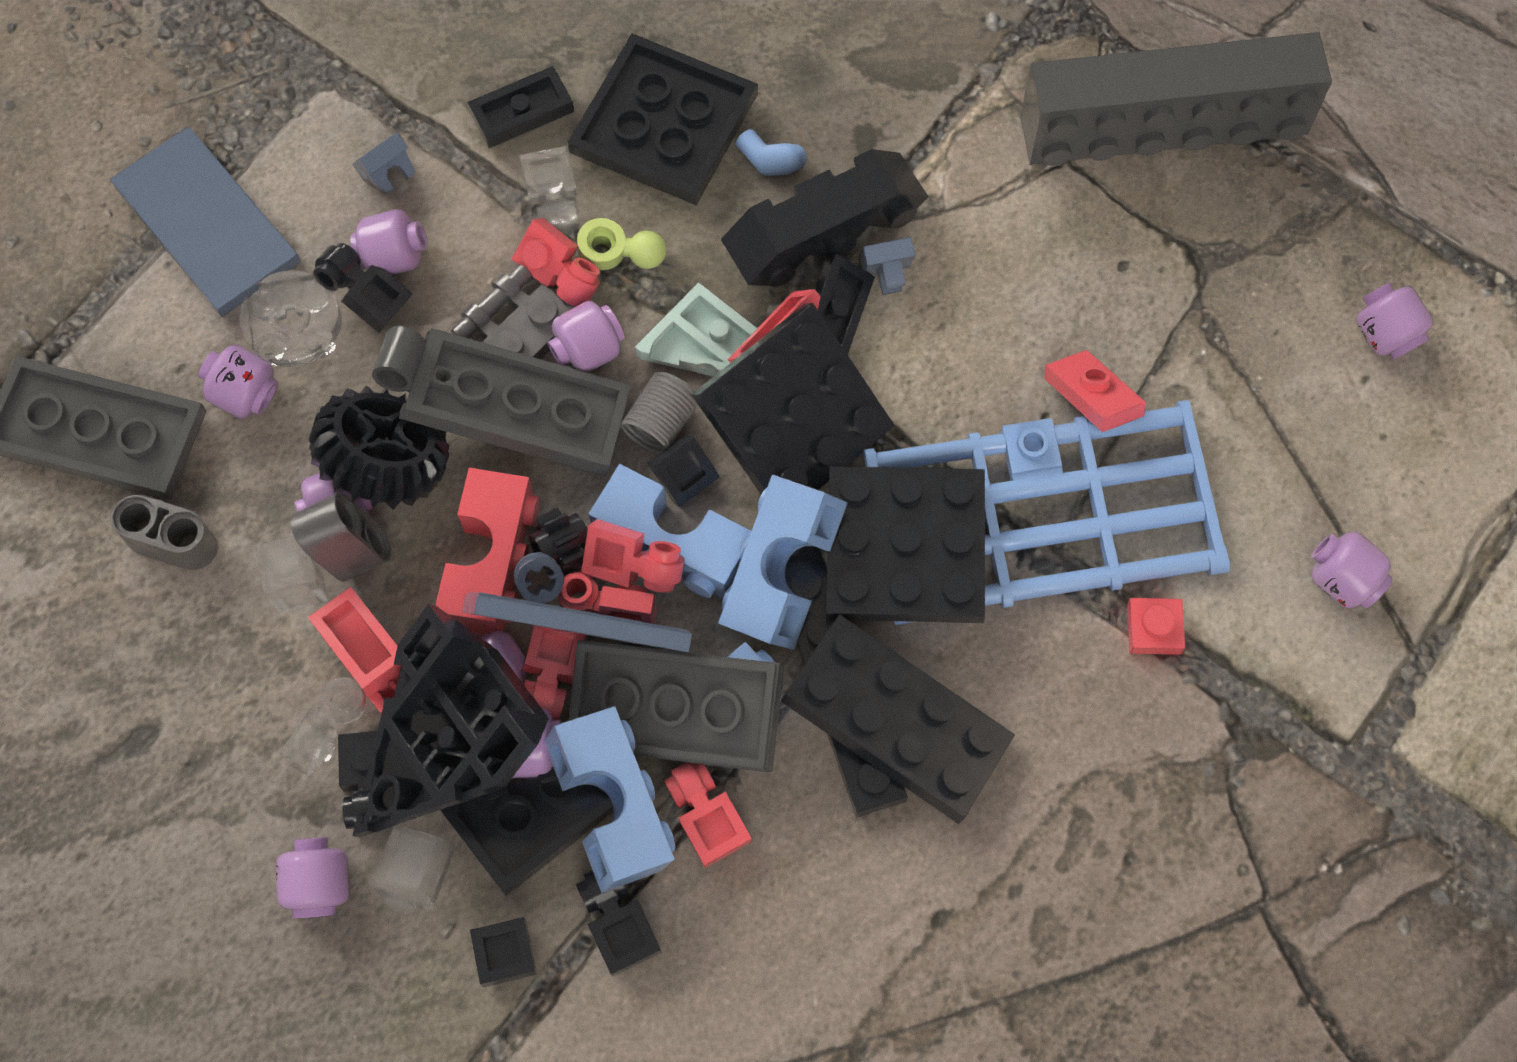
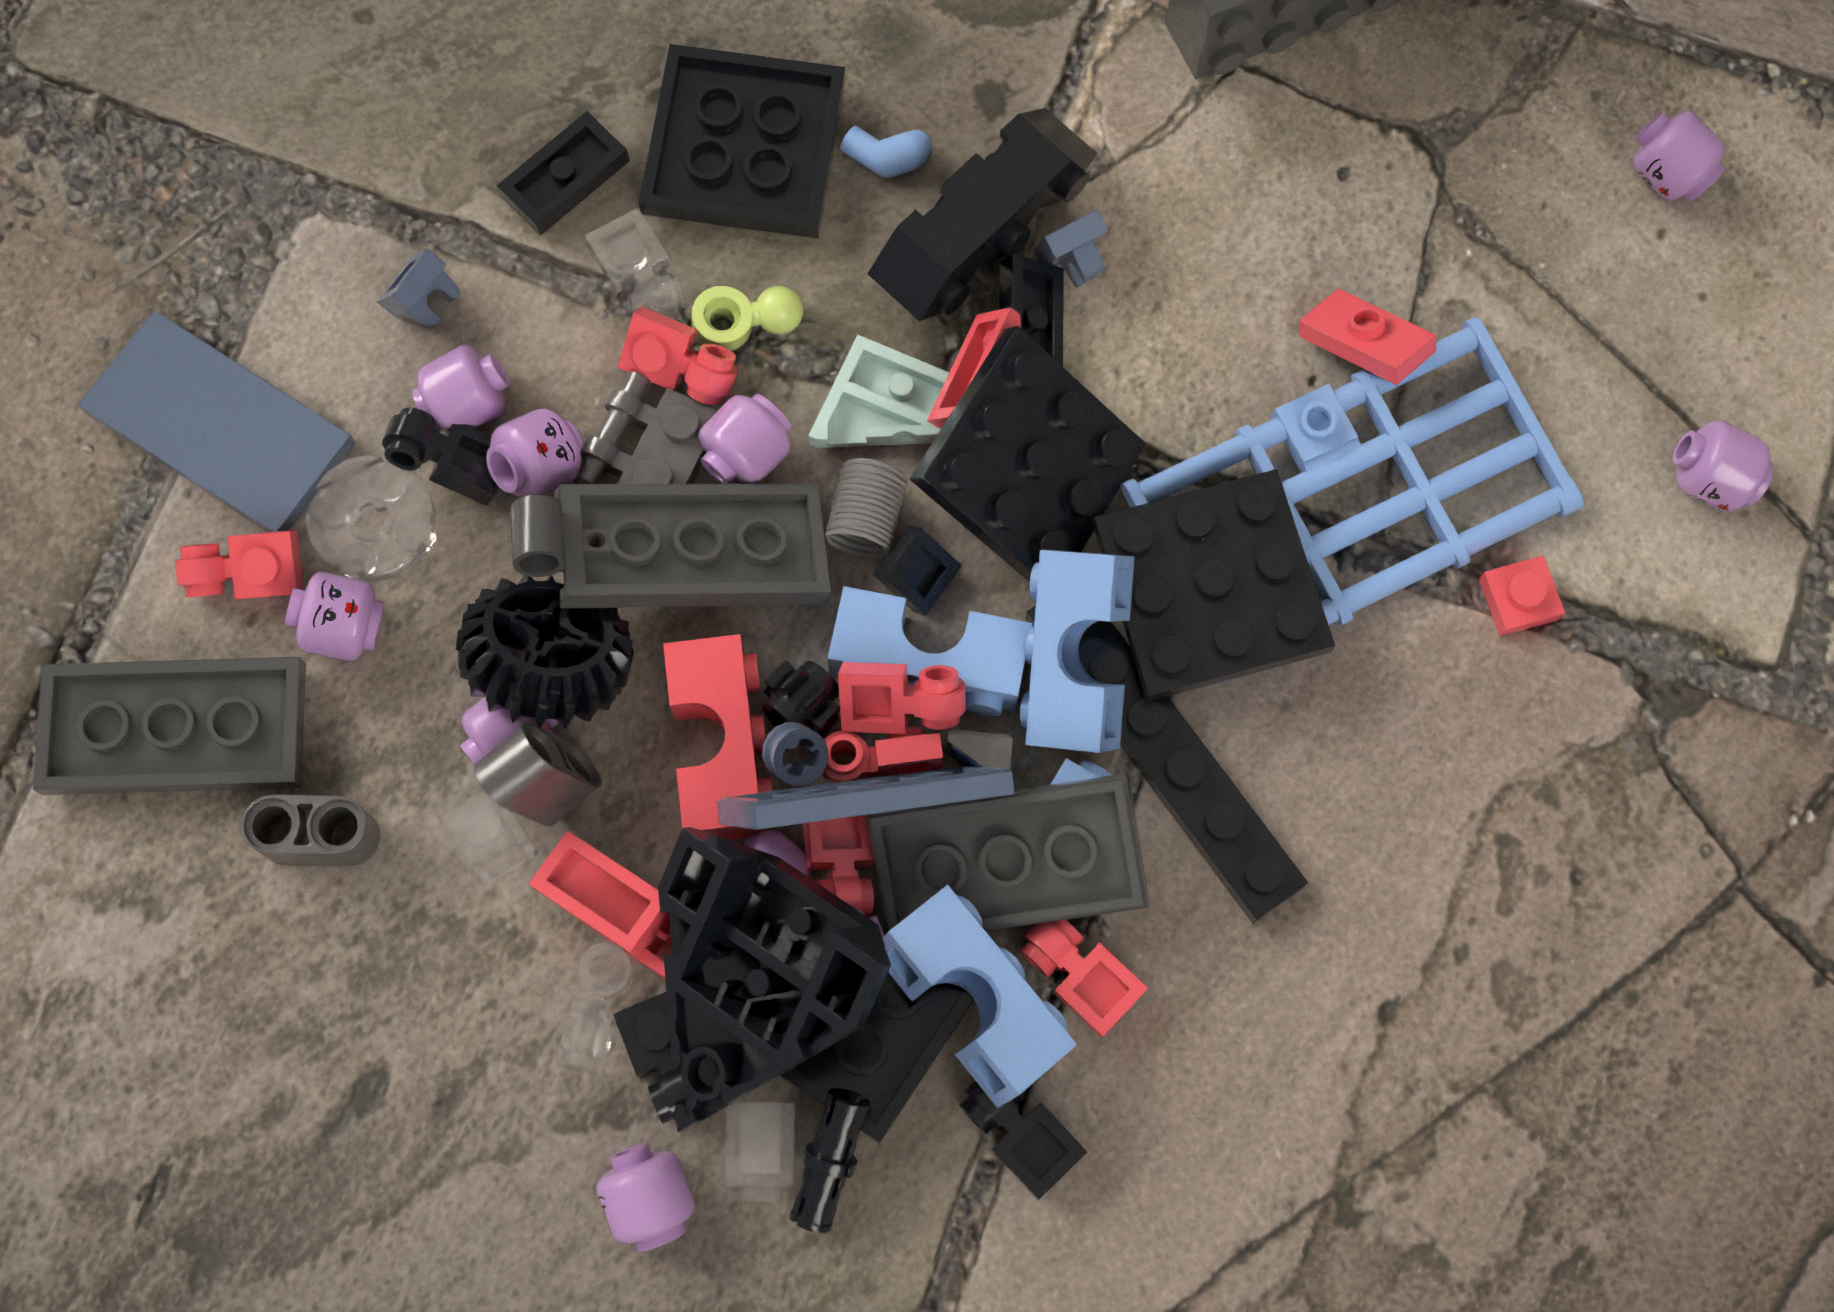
camera: 20 degrees left, 5 degrees up
black plate [470,917,537,987] -> none
black plate [781,614,1015,824] -> none
none -> coral plate [175,530,304,599]
none -> lavender head [486,408,583,498]
none -> black pin [789,1088,870,1233]
none -> flat silver slope [946,729,1013,771]

